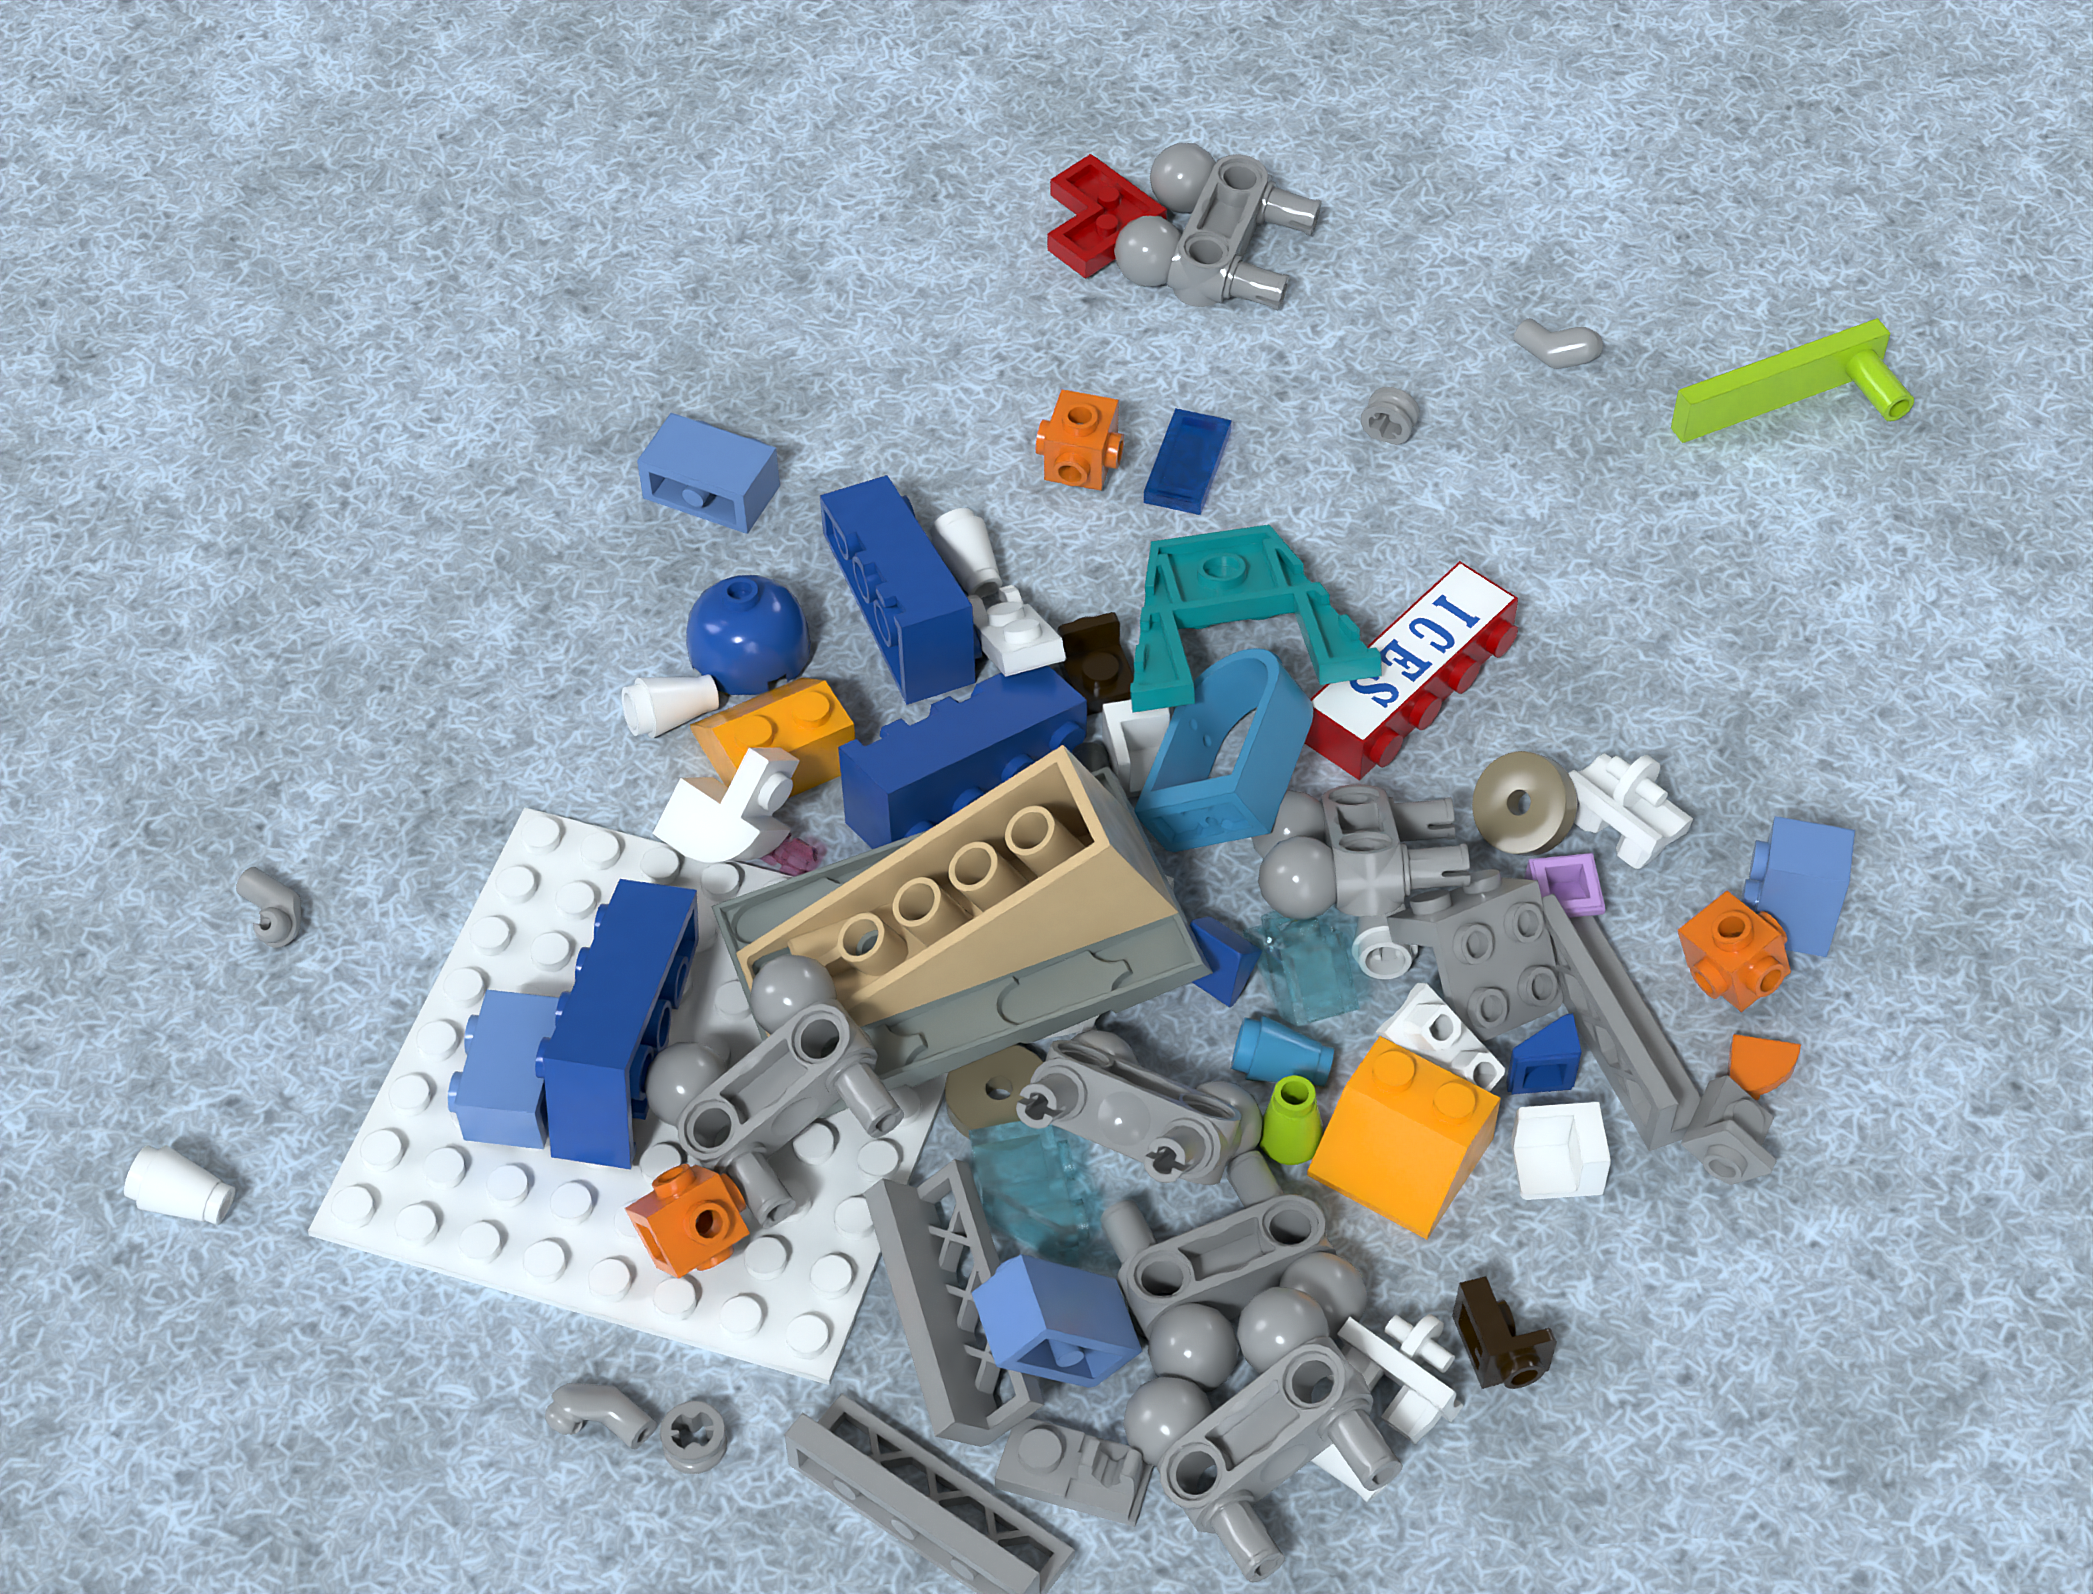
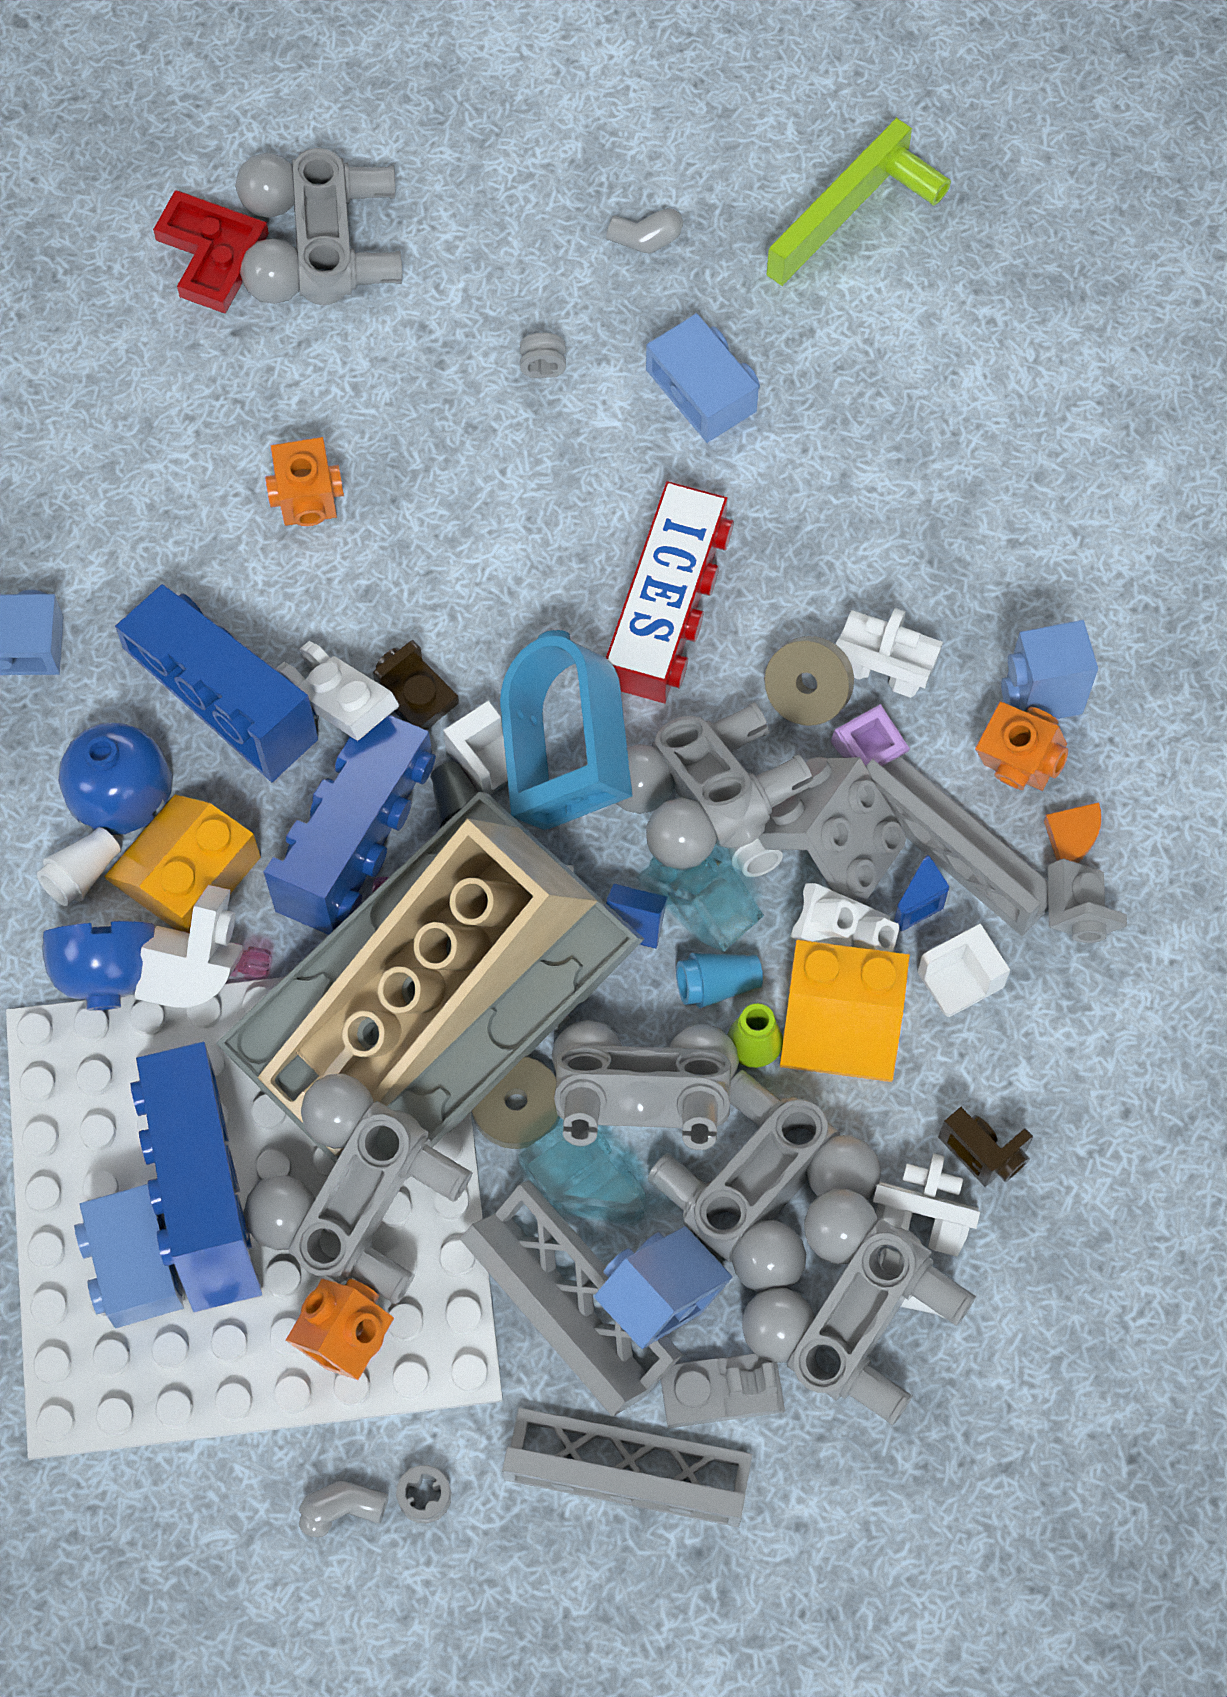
camera: 25 degrees left, 15 degrees up
white cone [930,508,1003,598] -> none
teal wing [1130,524,1382,713] -> none
clear blue tile [1144,408,1232,515] -> none
none -> blue cylinder [42,921,155,1011]
none -> medium blue brick [646,313,760,443]

